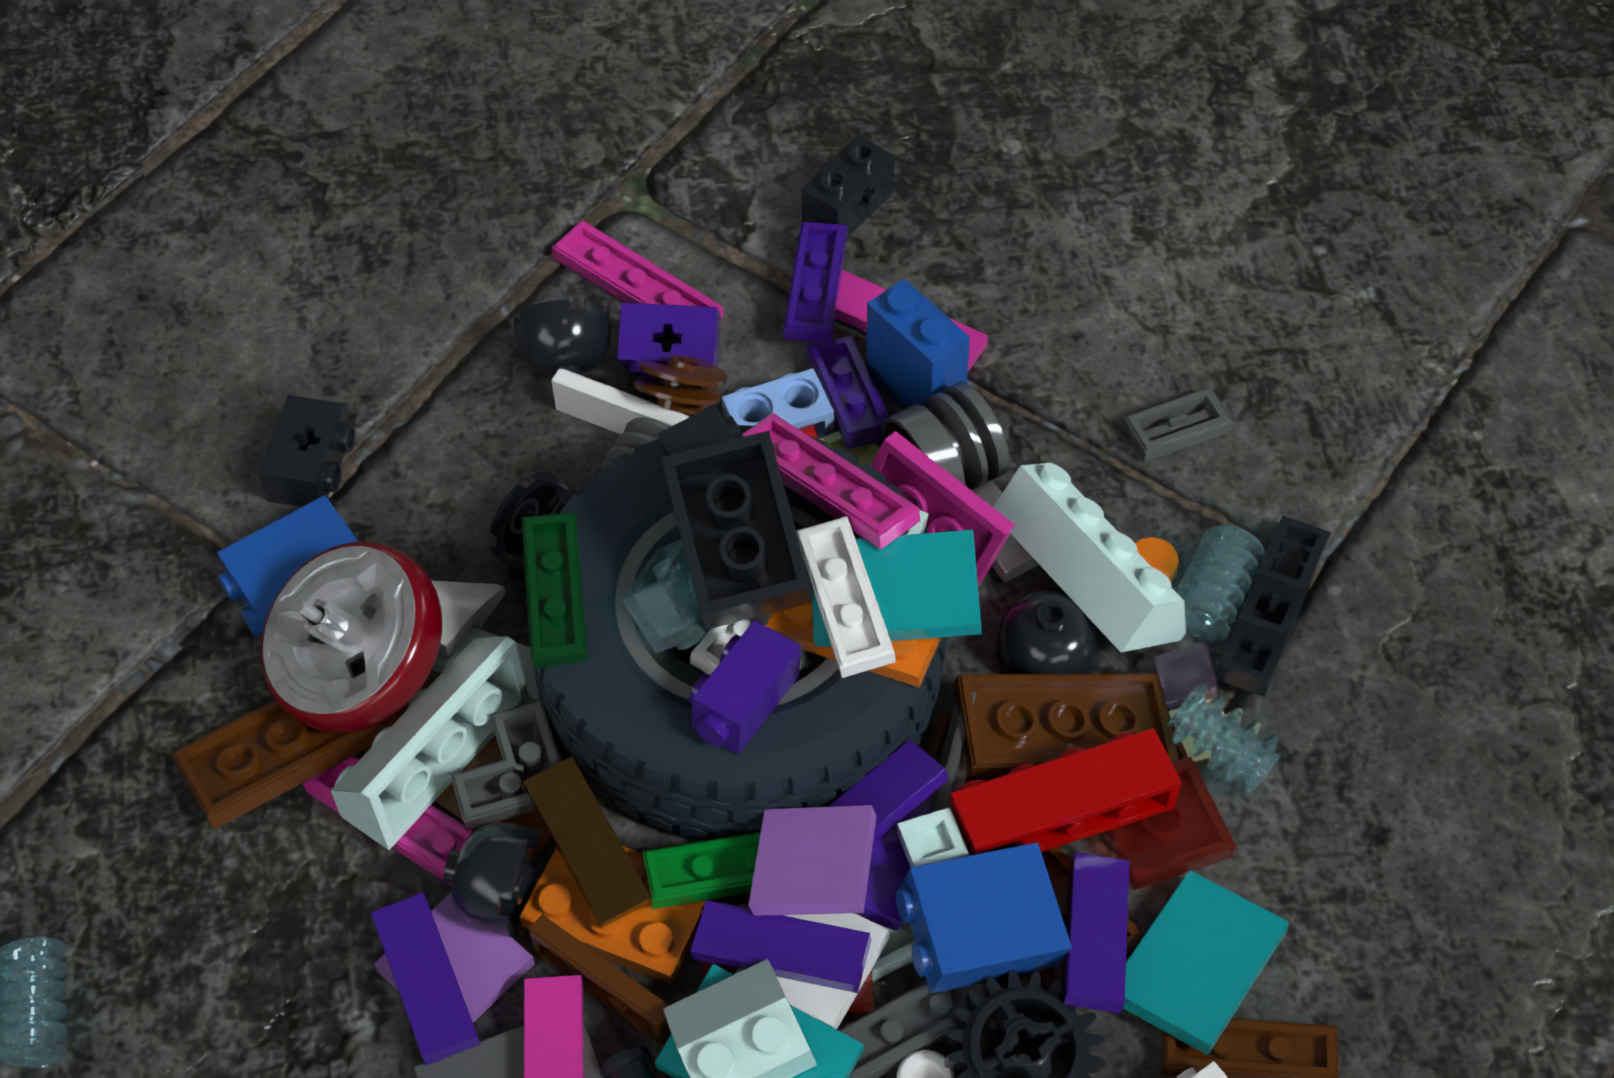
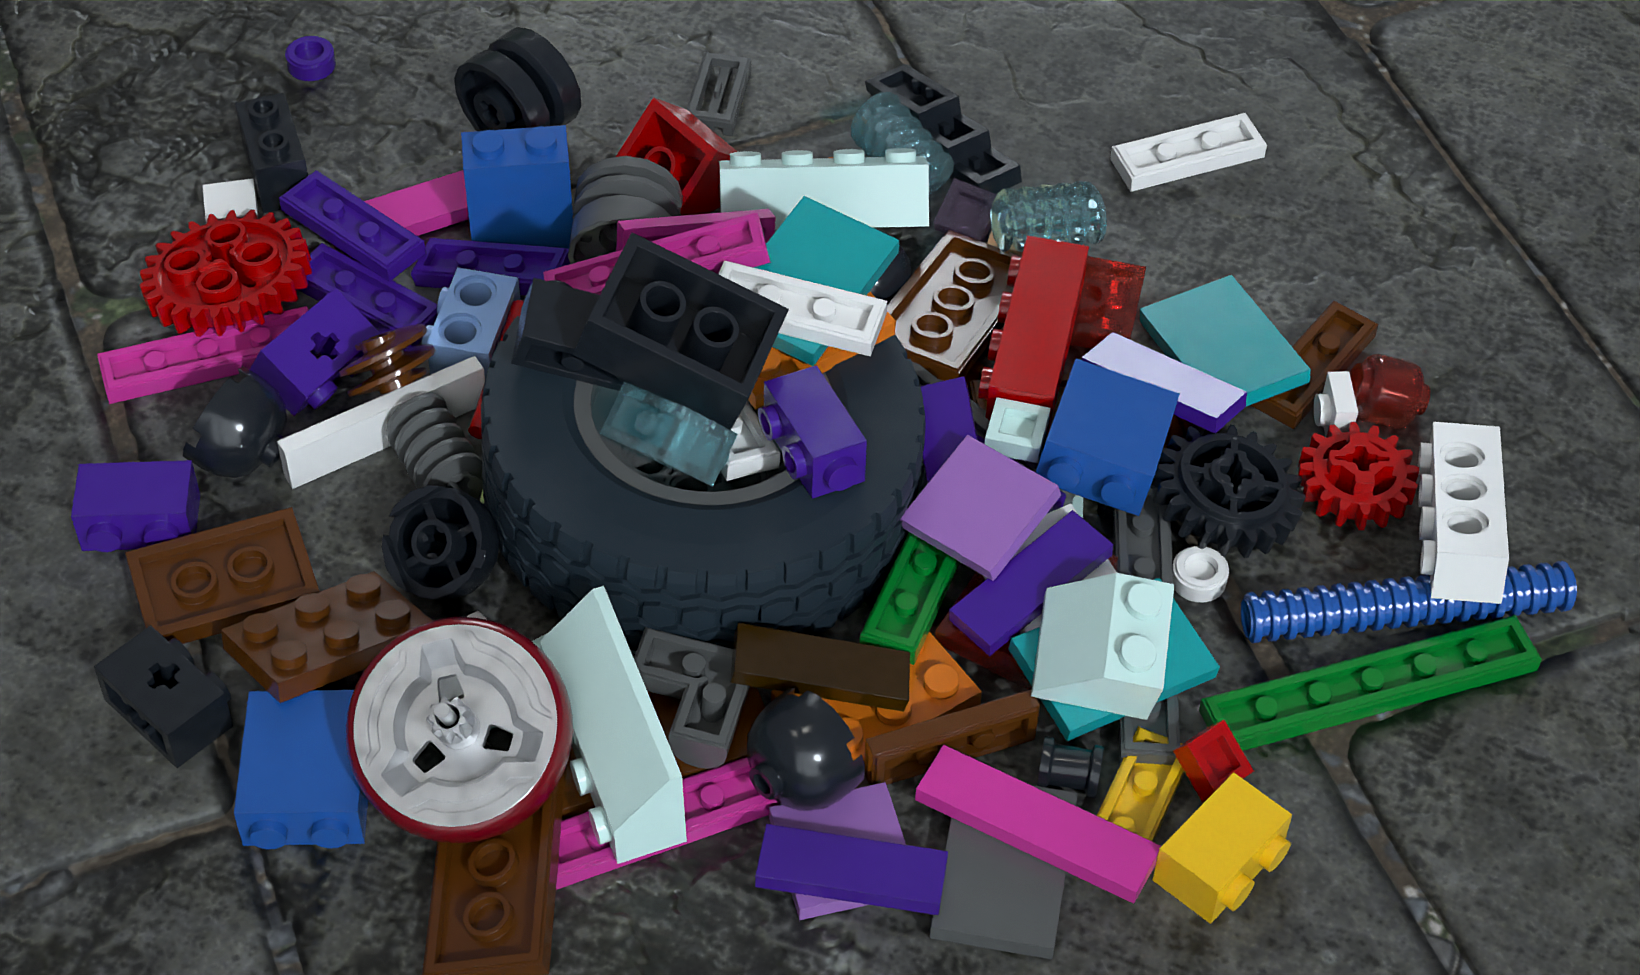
camera: 60 degrees left, 5 degrees down
dark green tile [522,512,588,668] -> none
none -> dark purple brick [71,460,201,552]
none -> reddish brown plate [125,507,320,644]
none -> red gear [140,209,312,337]
none -> white tile [203,179,259,224]
none -> reddish brown plate [221,571,432,703]
none -> dark purple tile [285,36,336,81]
none -> dark purple tile [297,243,438,348]
none -> black wheel [454,27,581,131]
none -> red slope [616,97,737,216]
none -> white tile [1110,113,1267,192]

